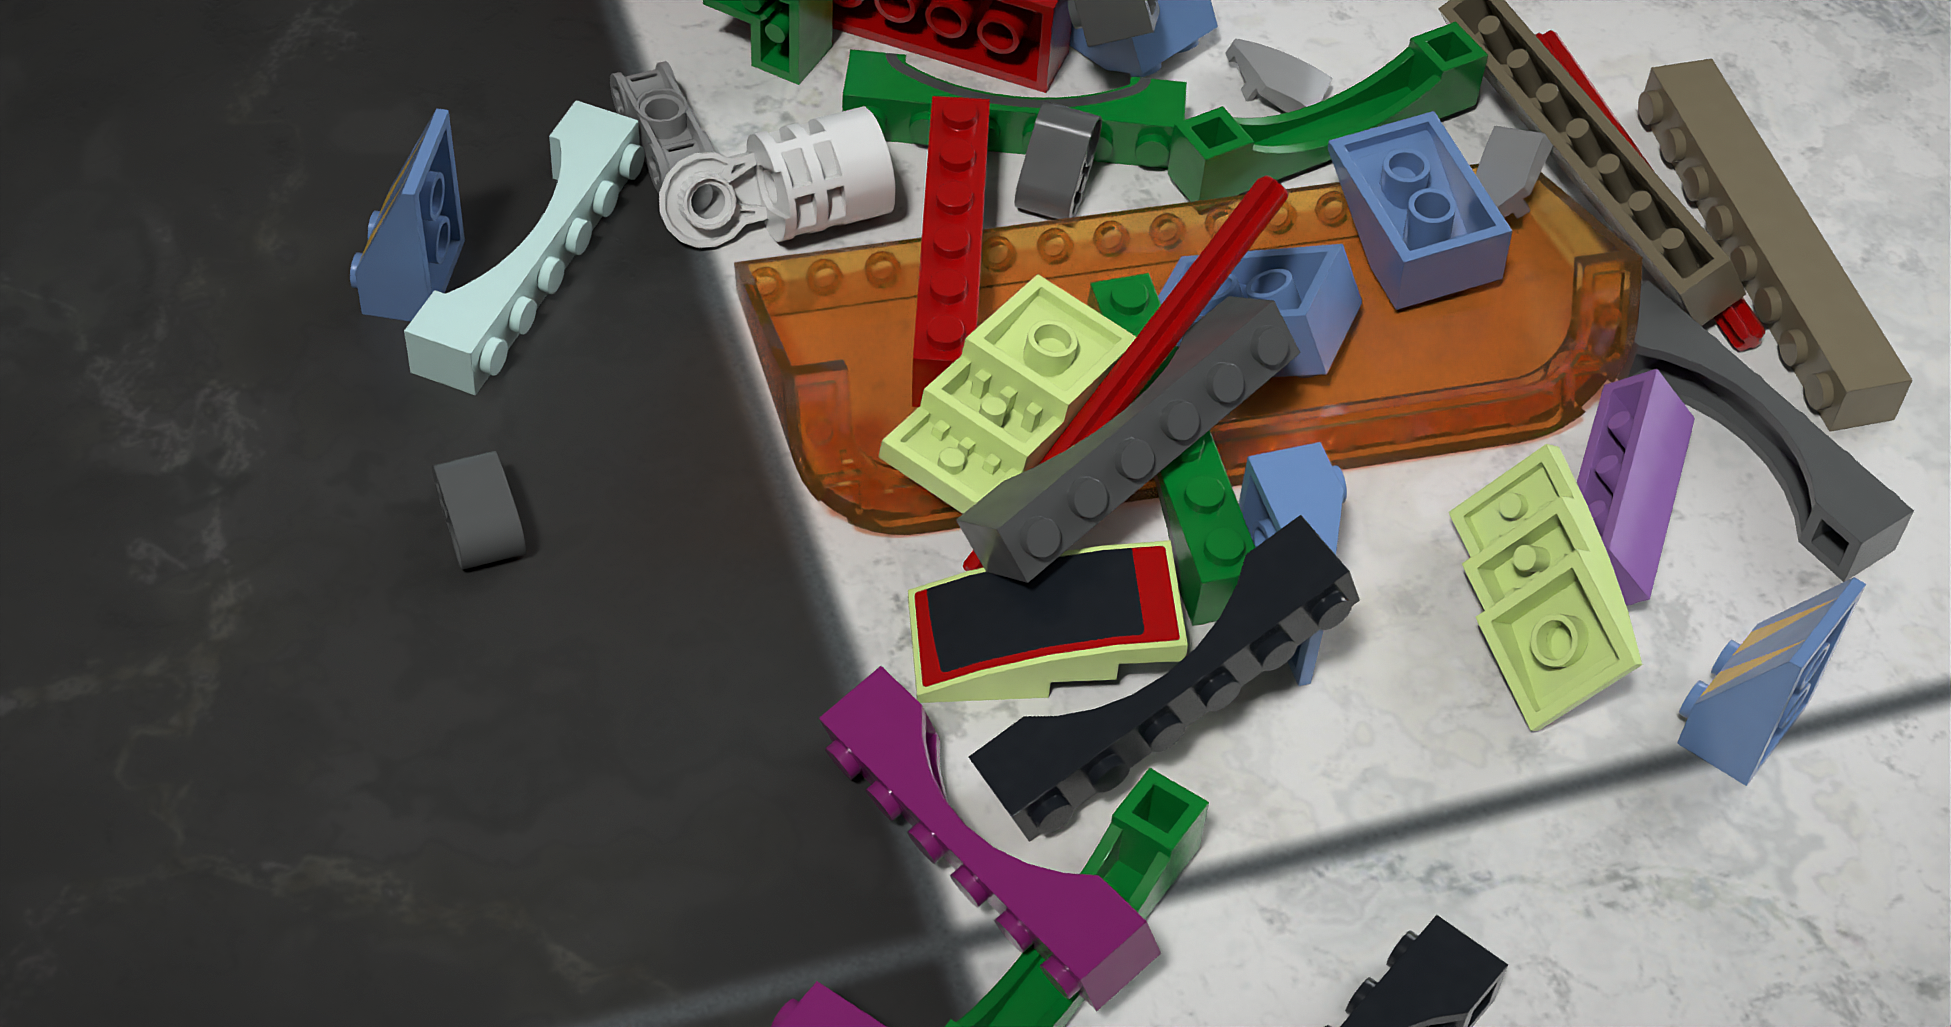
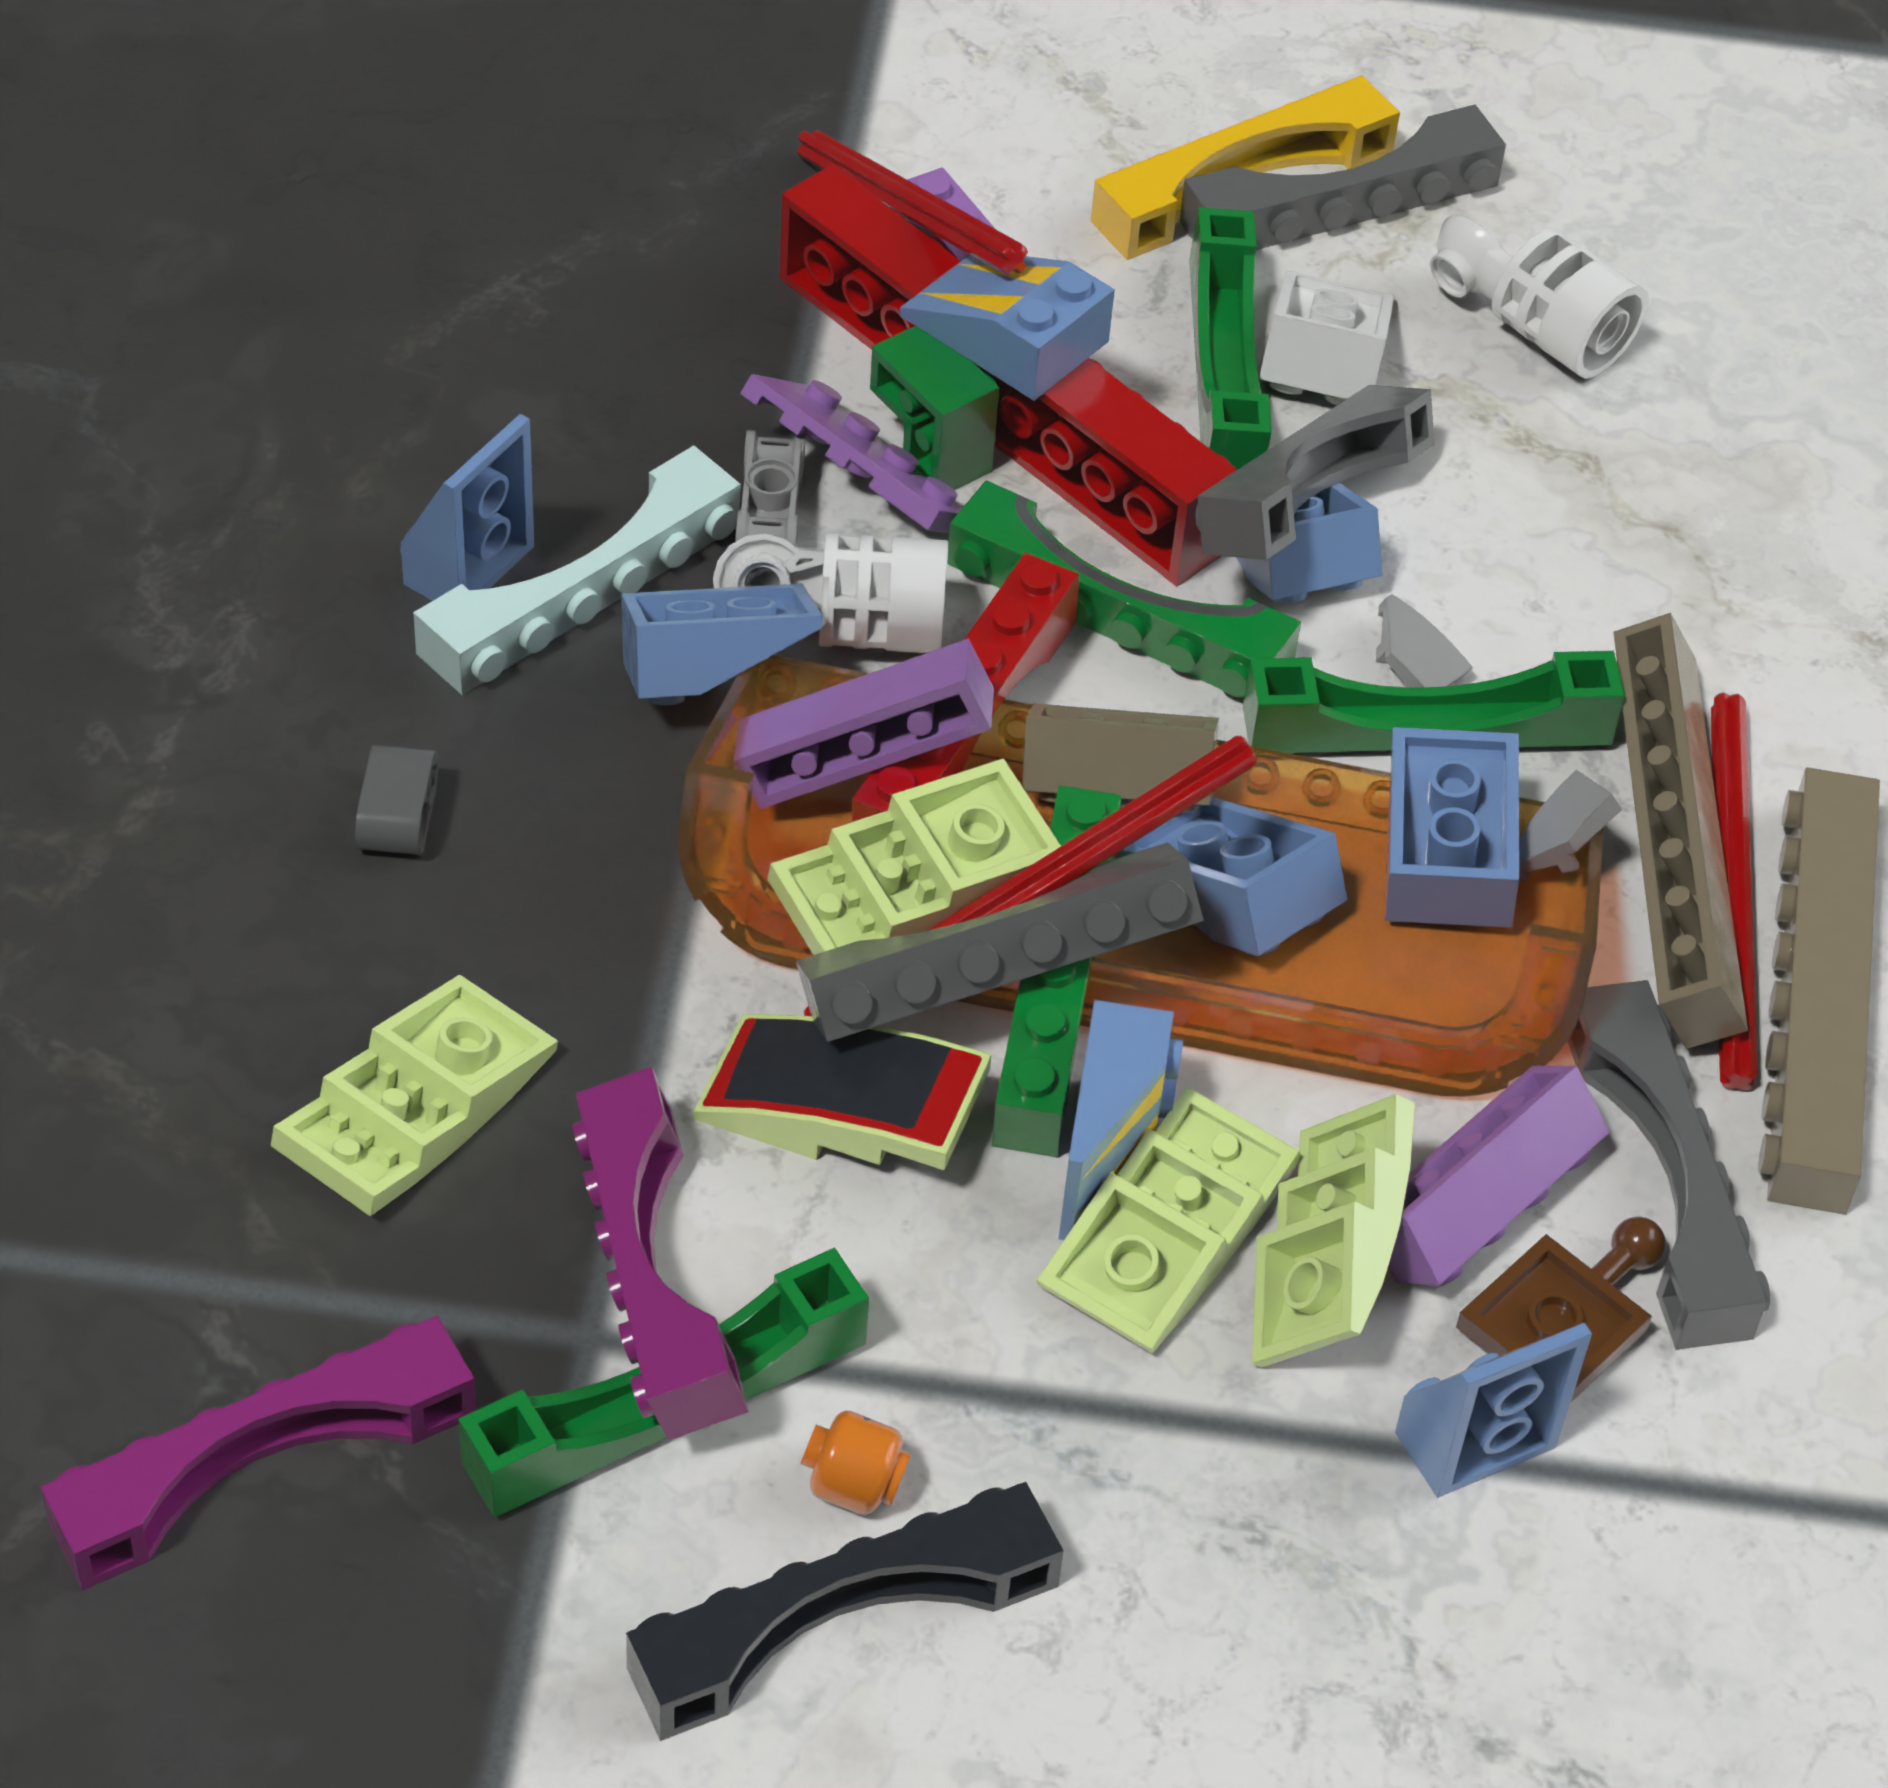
camera: 25 degrees right, 0 degrees up
black arch [968,515,1360,842] -> none
dark grey beam [1014,101,1102,223] -> none
none -> yellowish green slope [271,975,558,1216]
none -> medium blue slope [621,583,823,705]
none -> medium lavender brick [733,638,994,809]
none -> medium lavender wing [740,374,963,533]
none -> orange head [800,1410,911,1516]
none -> dark tan brick [1022,703,1219,812]
none -> yellowish green slope [1037,1086,1300,1353]
none -> reddish brown plate [1456,1216,1666,1403]

